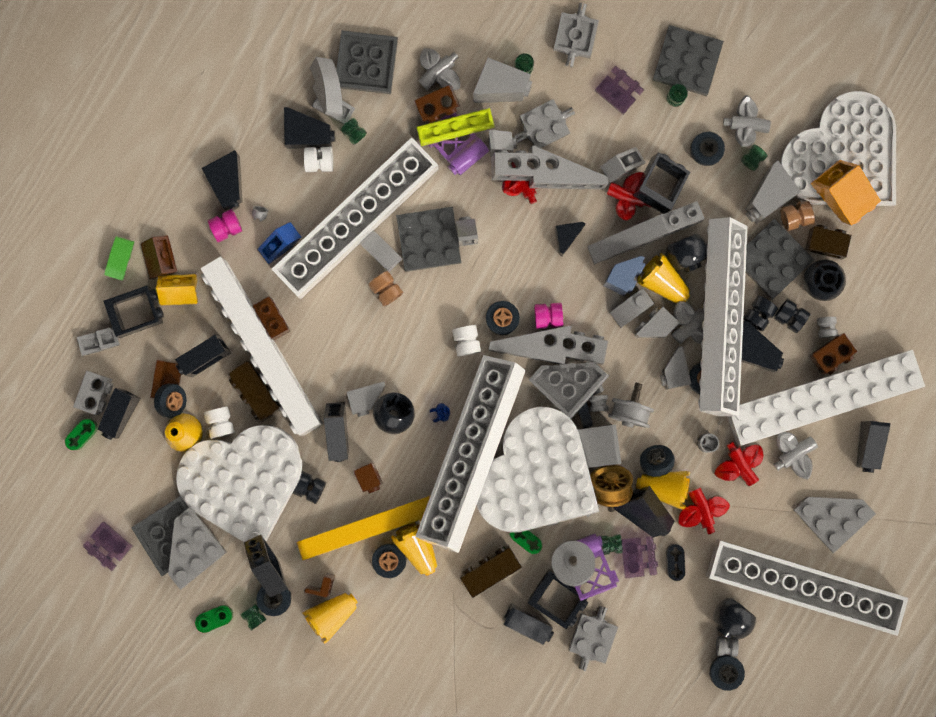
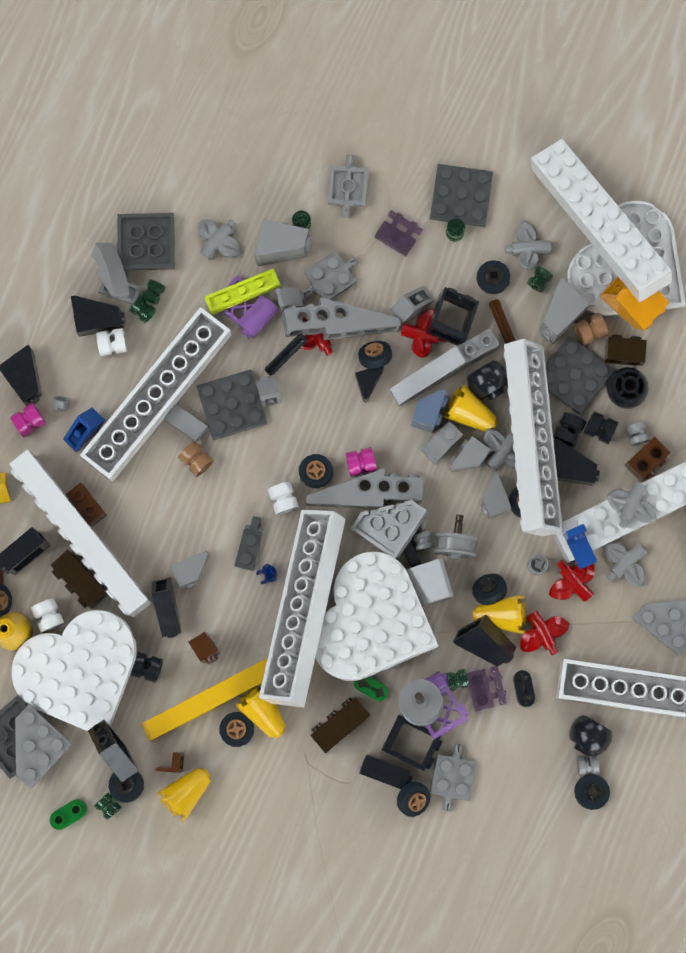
camera: 10 degrees left, 5 degrees down
black wheel [373,392,415,435] -> none
reddish brown brick [414,85,460,123] -> none
pearl gold wheel [590,465,633,512] -> none
none -> clear green wheel [141,279,166,305]
none -> dark grey hinge [234,516,263,571]
none -> black axle [265,334,307,376]
none -> black wheel [358,341,392,369]
none -> black wheel [397,781,431,817]
none -> reddish brown axle [489,299,516,344]
none -> white brick [531,139,672,303]
none -> blue bracket [563,524,597,569]
none -> light grey plant [607,482,657,529]

